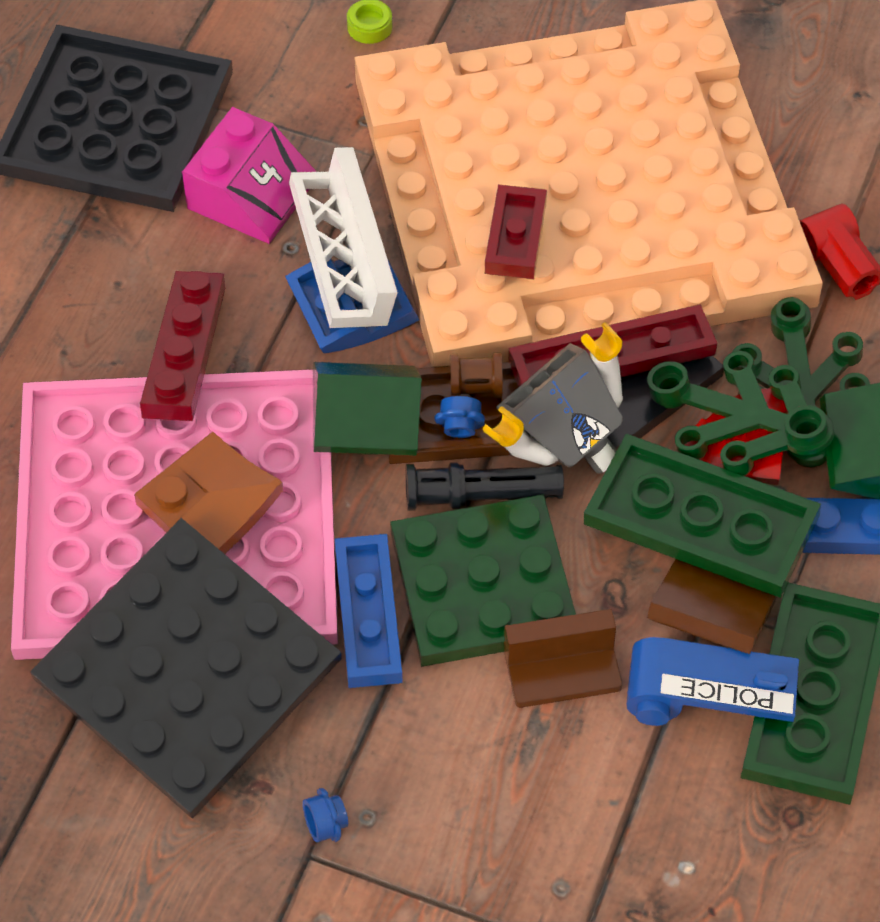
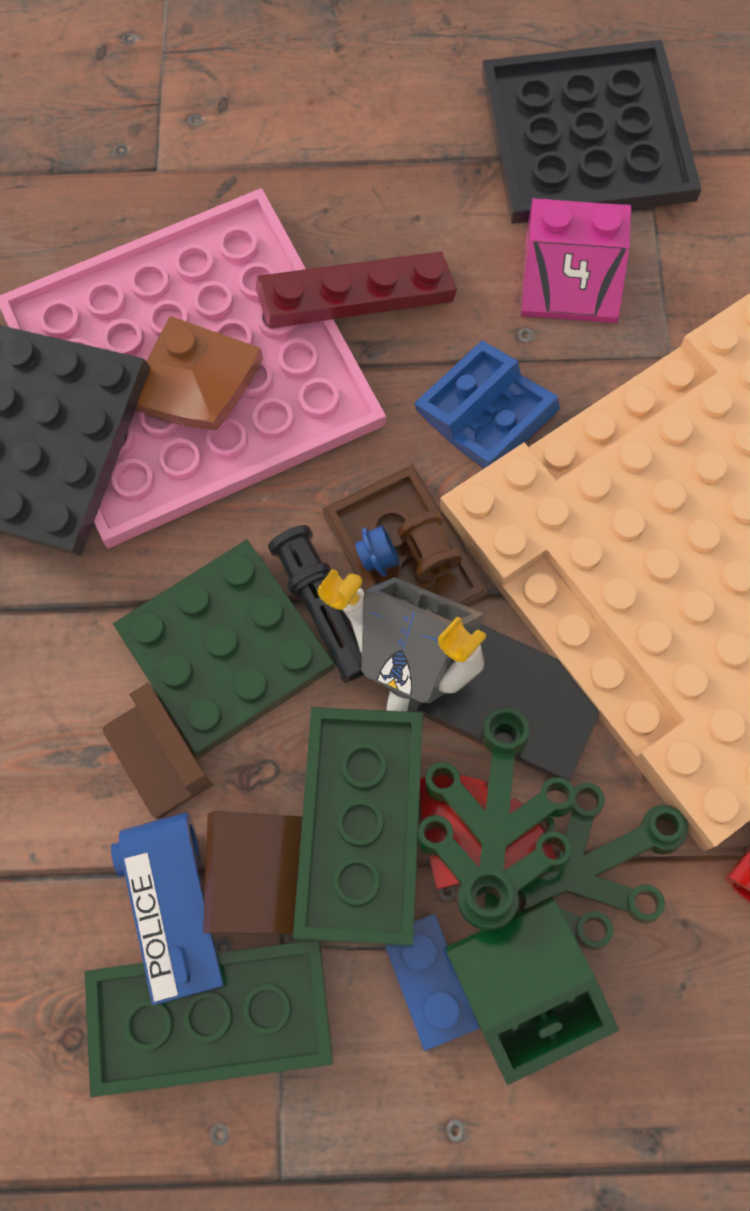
camera: 70 degrees right, 15 degrees up
white fence [289,147,398,328] -> none
dark green slope [313,362,422,456] -> none
blue plate [335,534,403,688] -> none
dark red plate [484,184,547,280] -> none
dark red plate [508,304,718,387] -> none

